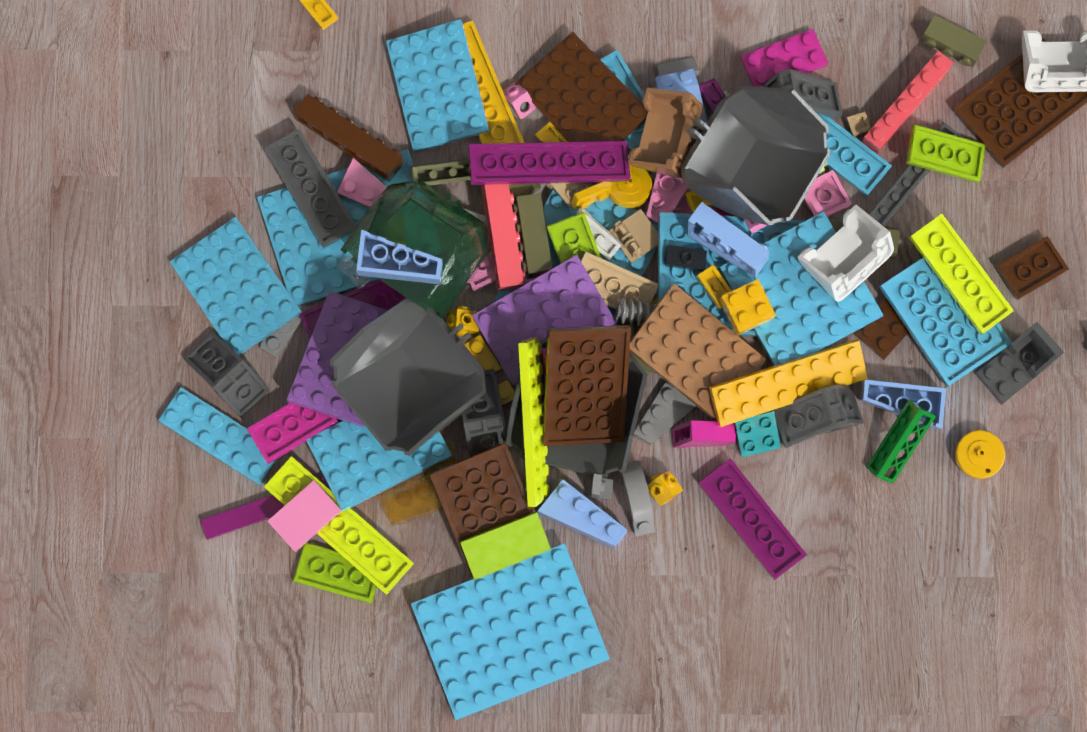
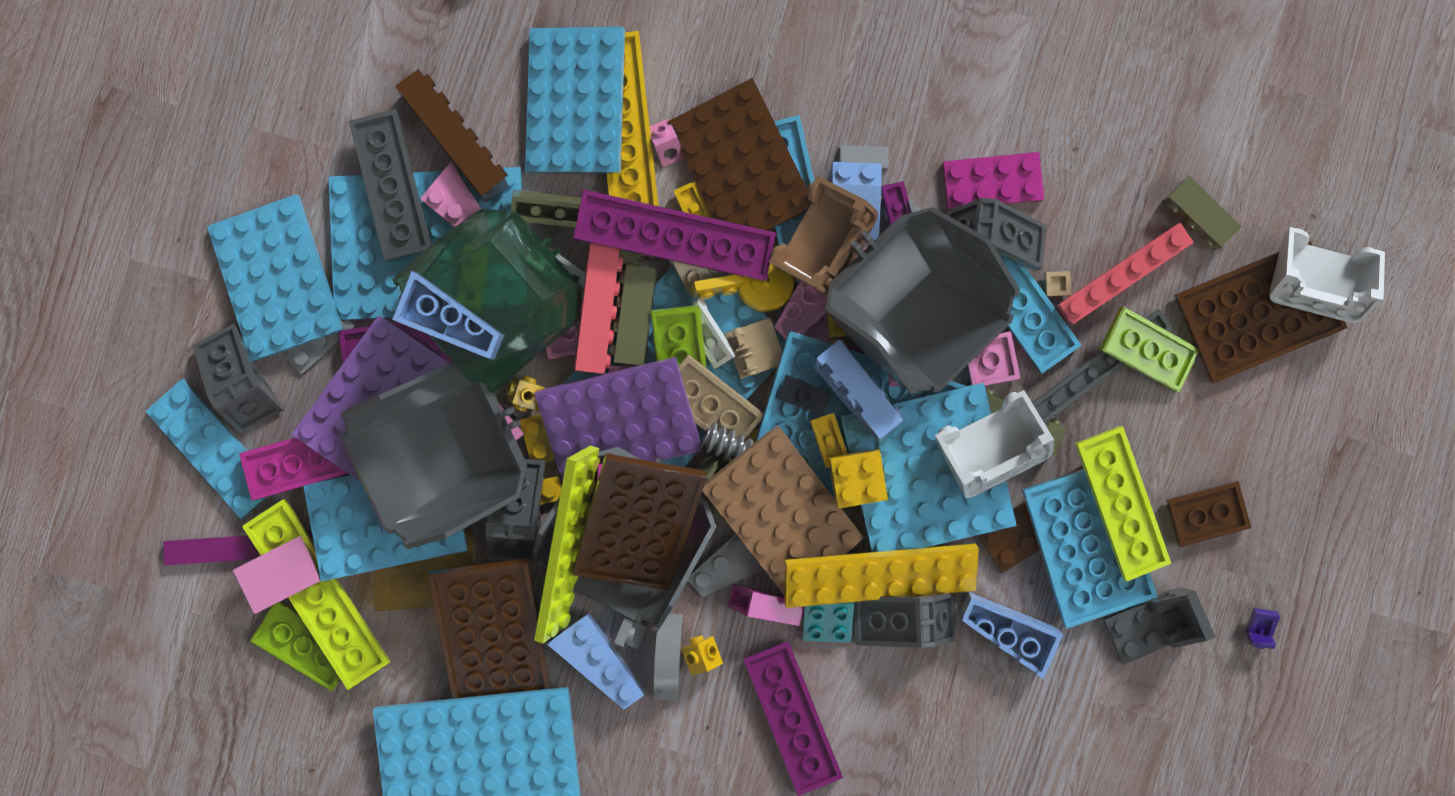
camera: 20 degrees right, 10 degrees up
lime tile [460,512,551,580] -> none
green fence [866,400,936,484] -> none
yellow wheel [955,430,1005,479] -> none

